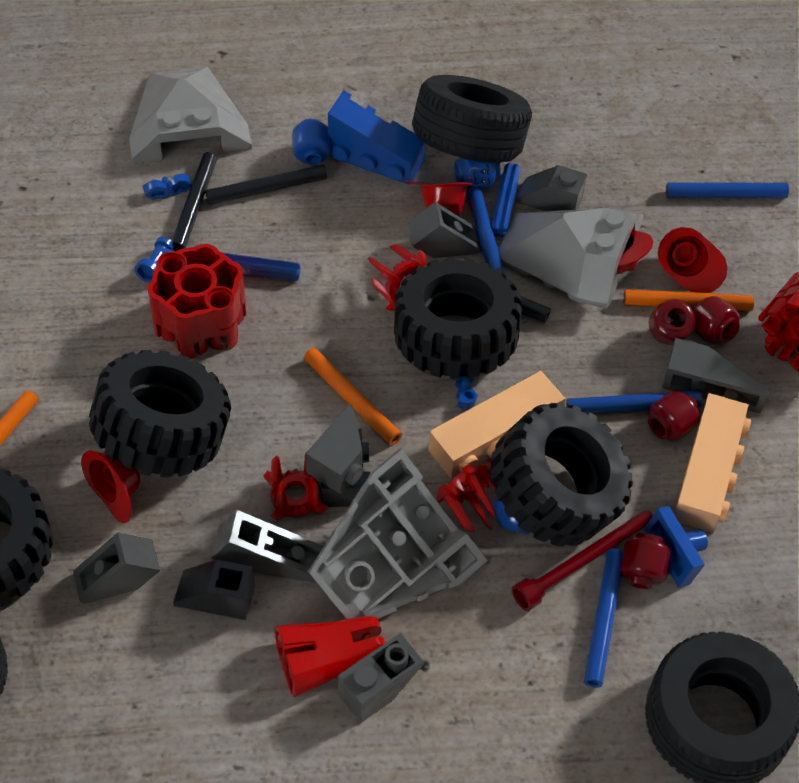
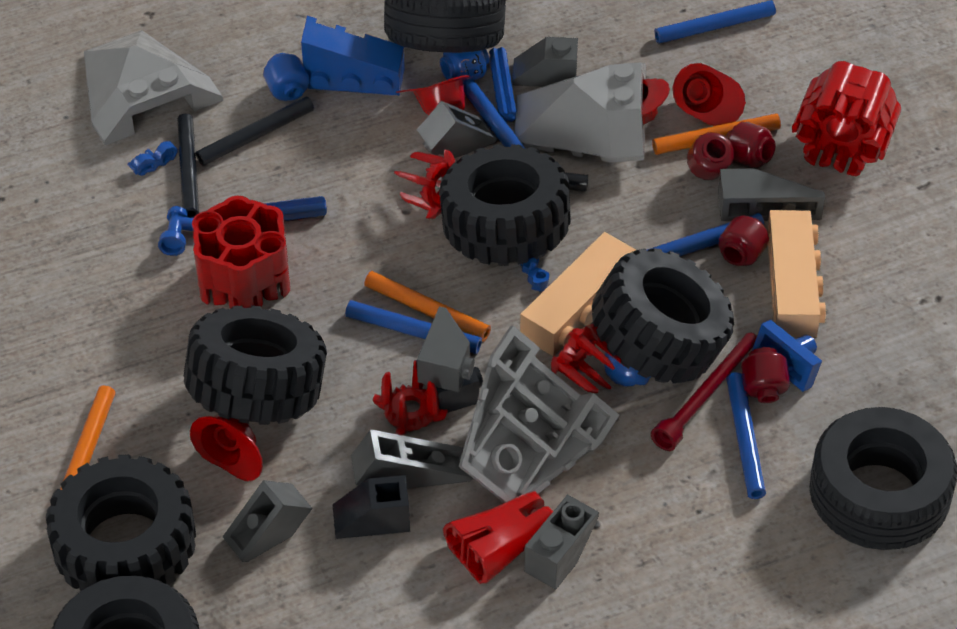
camera: 15 degrees left, 5 degrees down
none -> blue piece [345,300,482,354]

